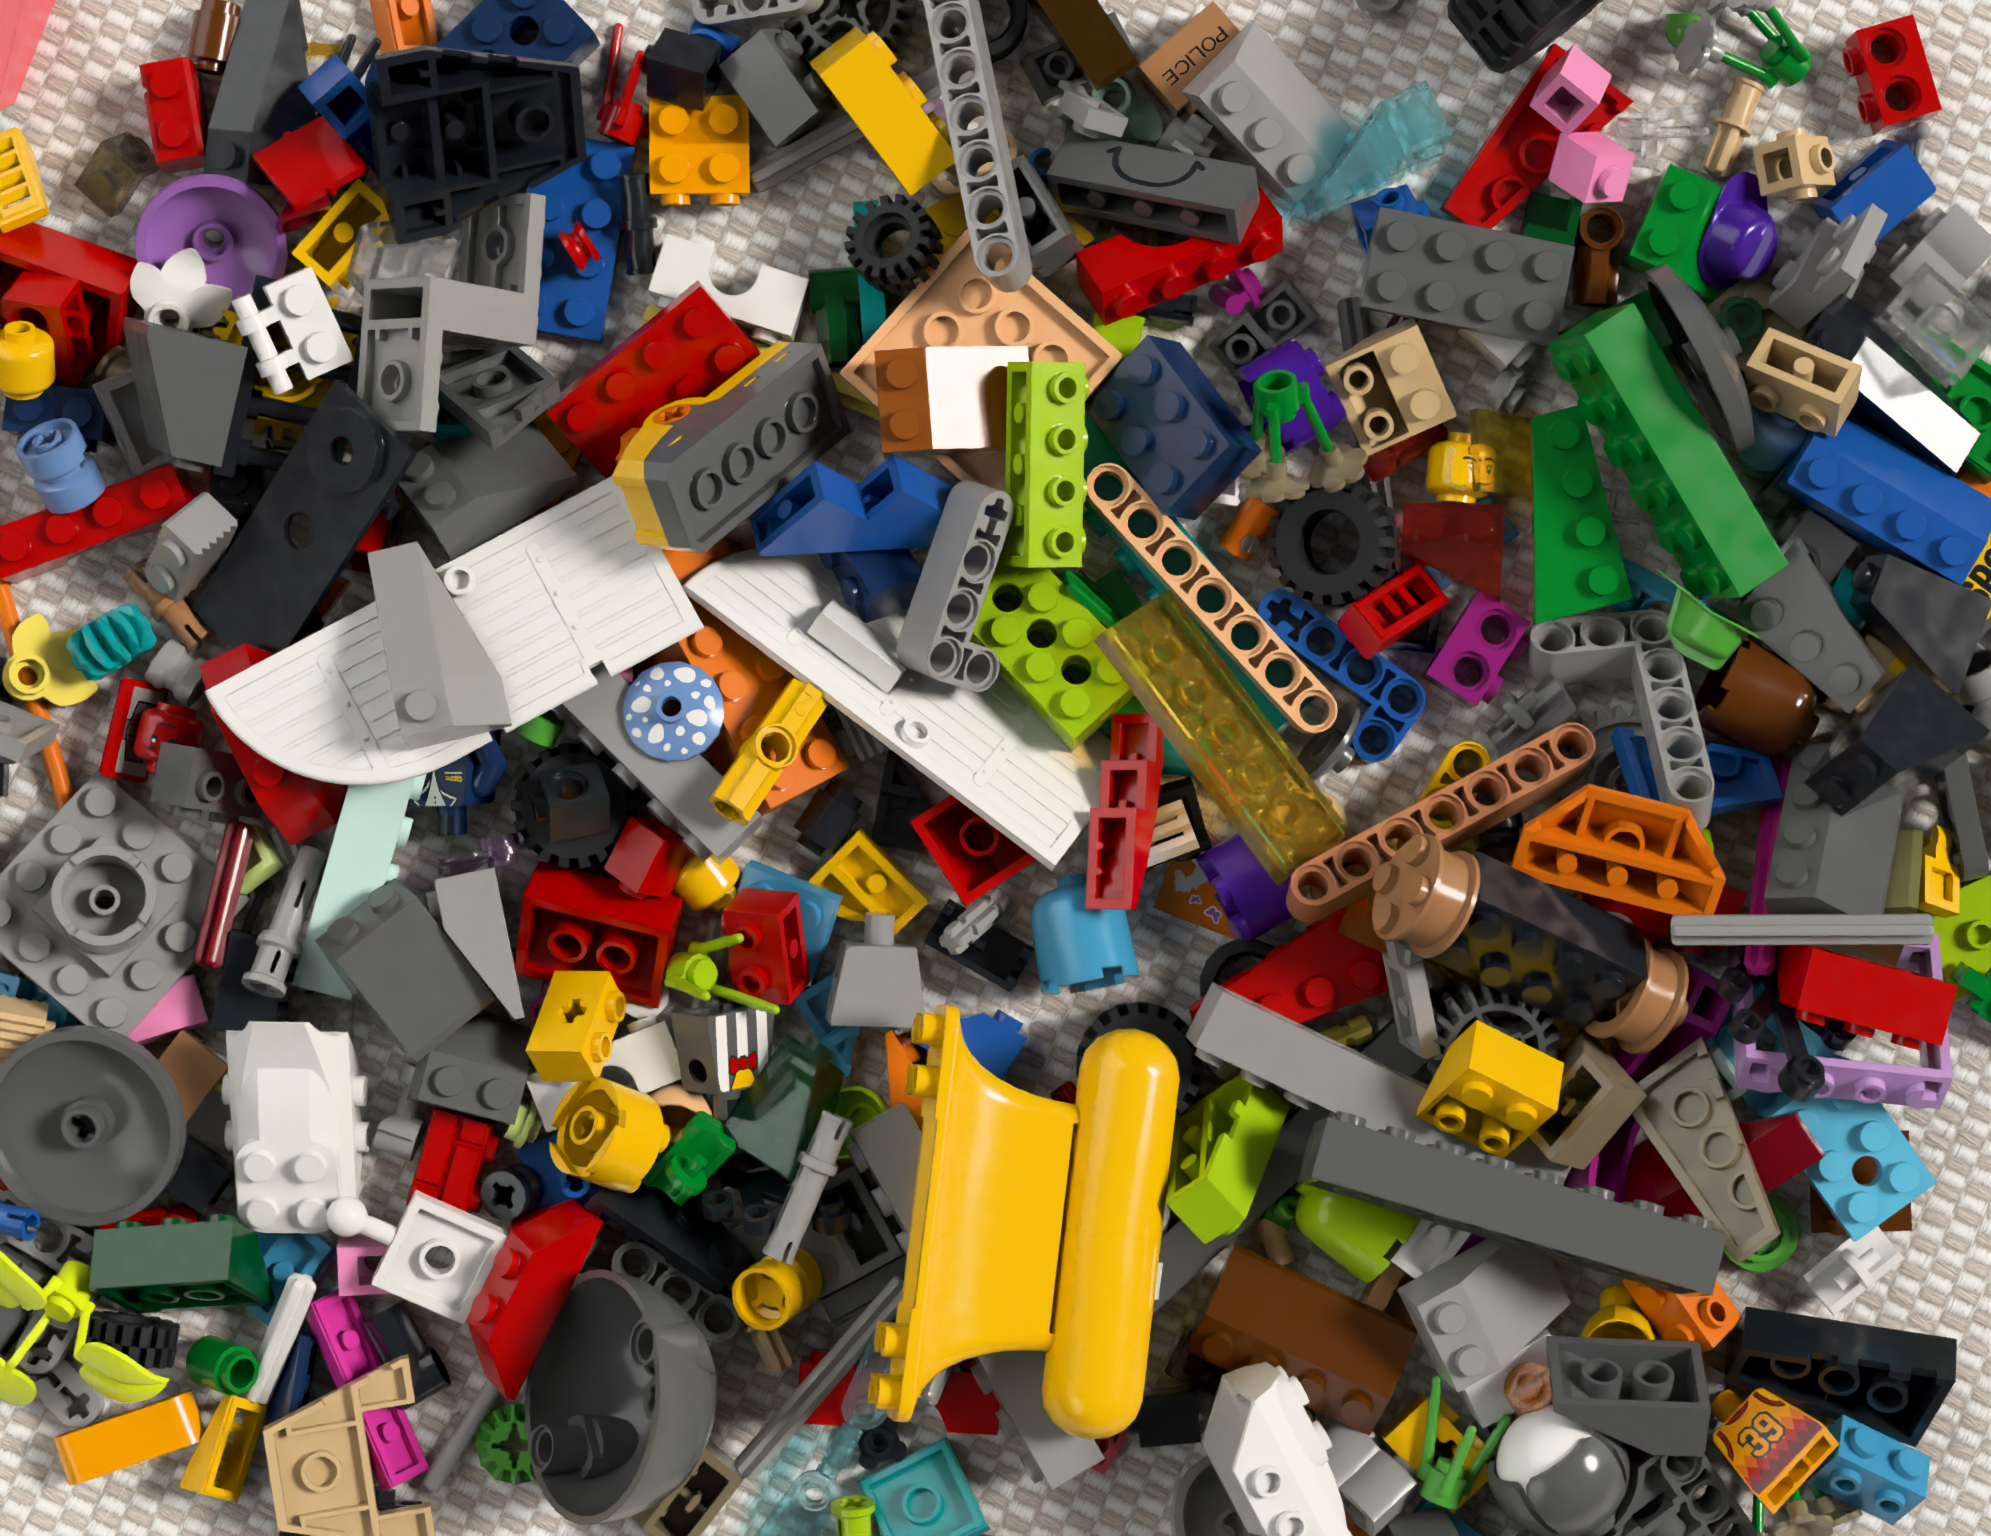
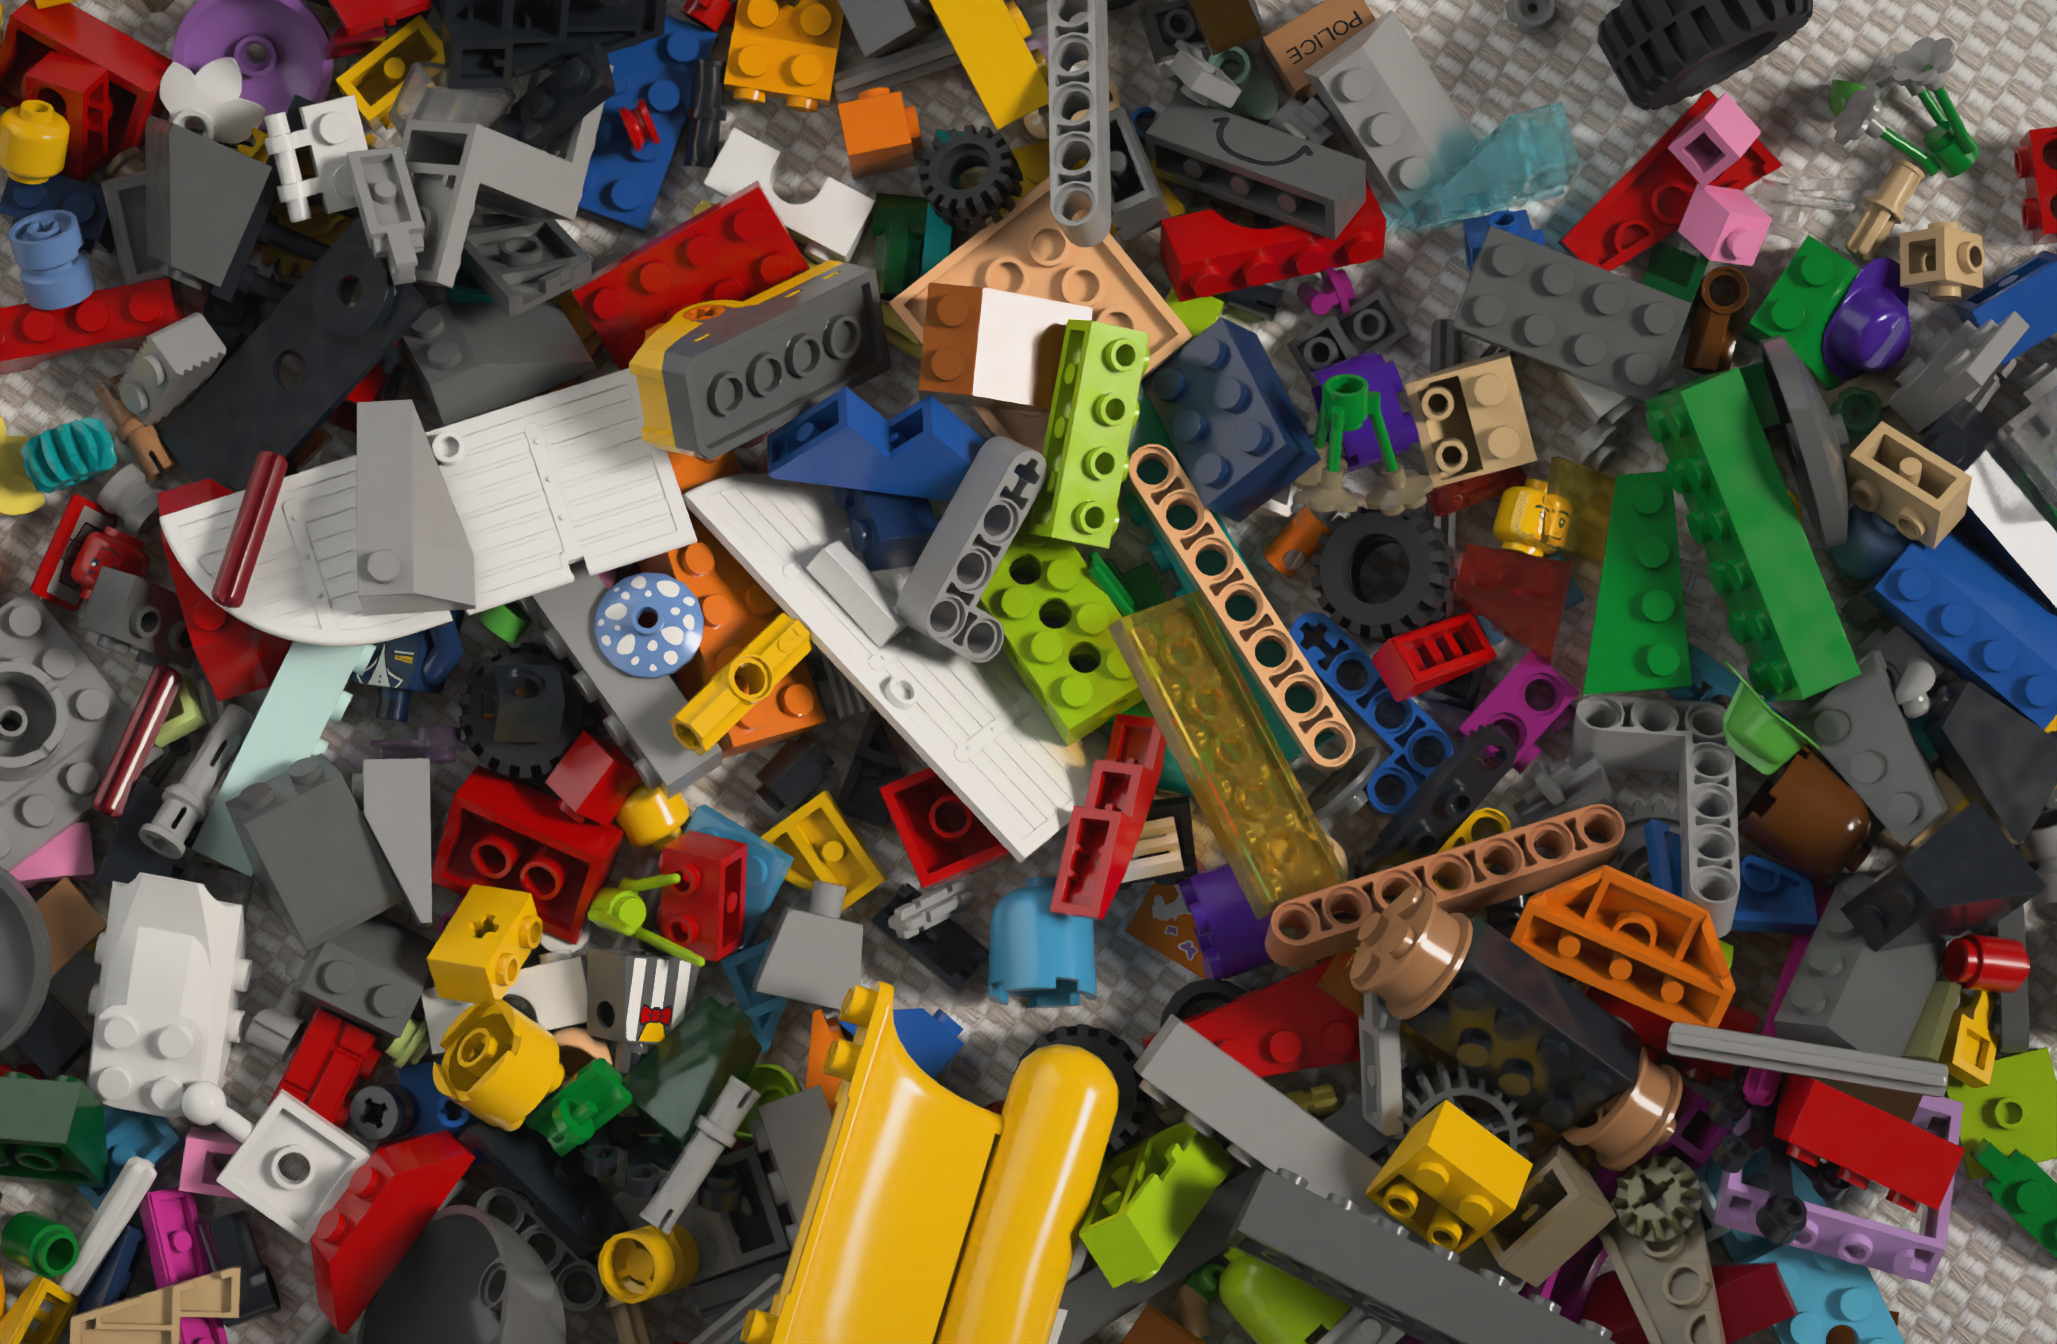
camera: 10 degrees right, 5 degrees down
none -> dark red axle [211,451,288,608]
none -> light grey hinge [346,146,425,285]
none -> black hinge [488,42,615,149]
none -> orange brick [838,87,923,179]
none -> black plate [1353,724,1517,901]
none -> olive gear [1612,1153,1702,1242]
none -> light grey arm [1894,656,1936,719]
none -> red brick [1943,934,2030,993]

